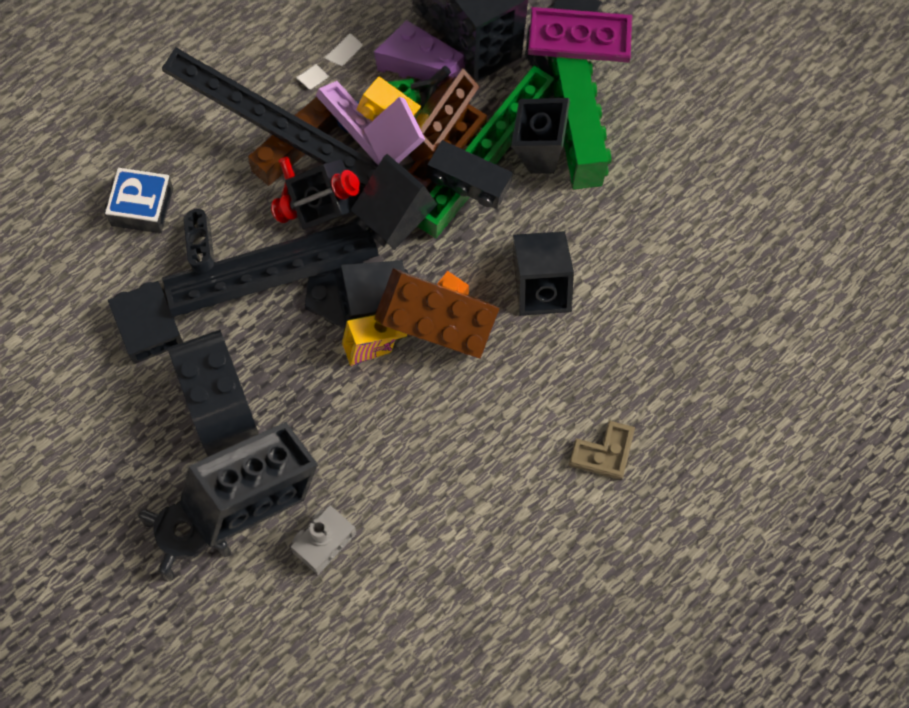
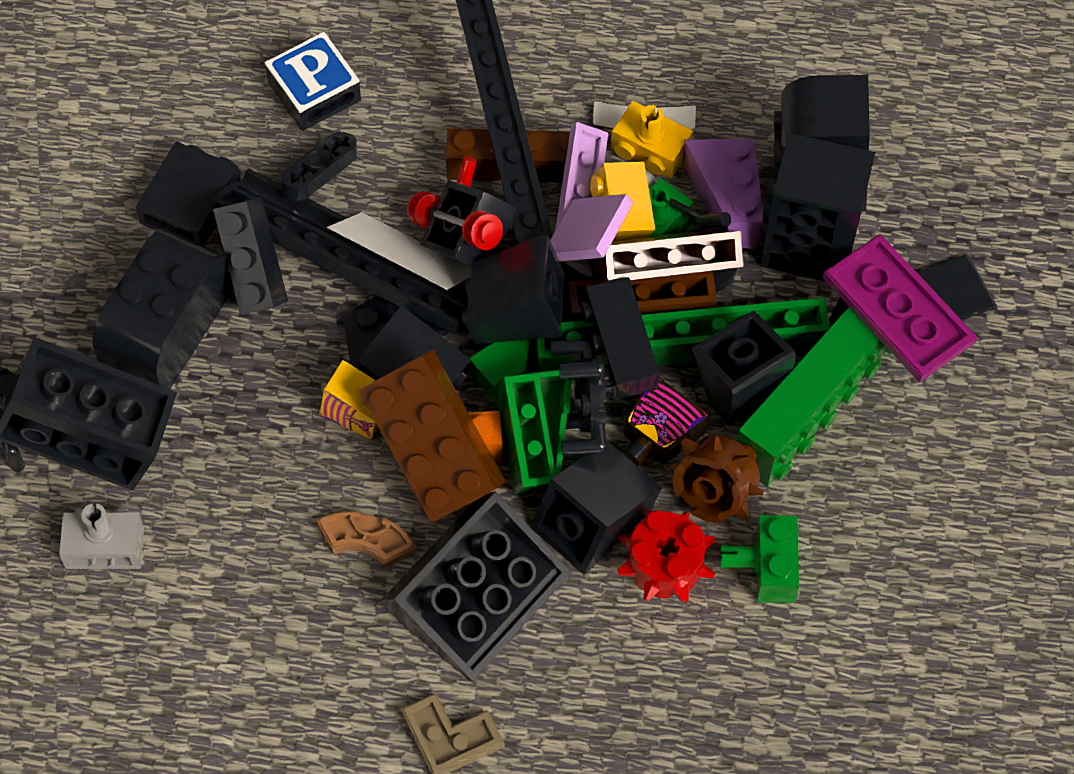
camera: 50 degrees right, 5 degrees down
none -> black brick [213,197,288,315]
none -> medium nougat tile [316,511,418,568]
none -> white sticker [327,212,472,290]
none -> black slope [380,491,572,681]
none -> green slope [470,339,532,406]
none -> green wedge [495,370,574,494]
none -> black plate [550,339,607,456]
none -> yellow brick [611,101,693,179]
none -> red brick [617,510,716,603]
none -> torso [622,378,710,466]
none -> reddish brown brick [669,434,764,523]
none -> green brick [720,515,799,603]

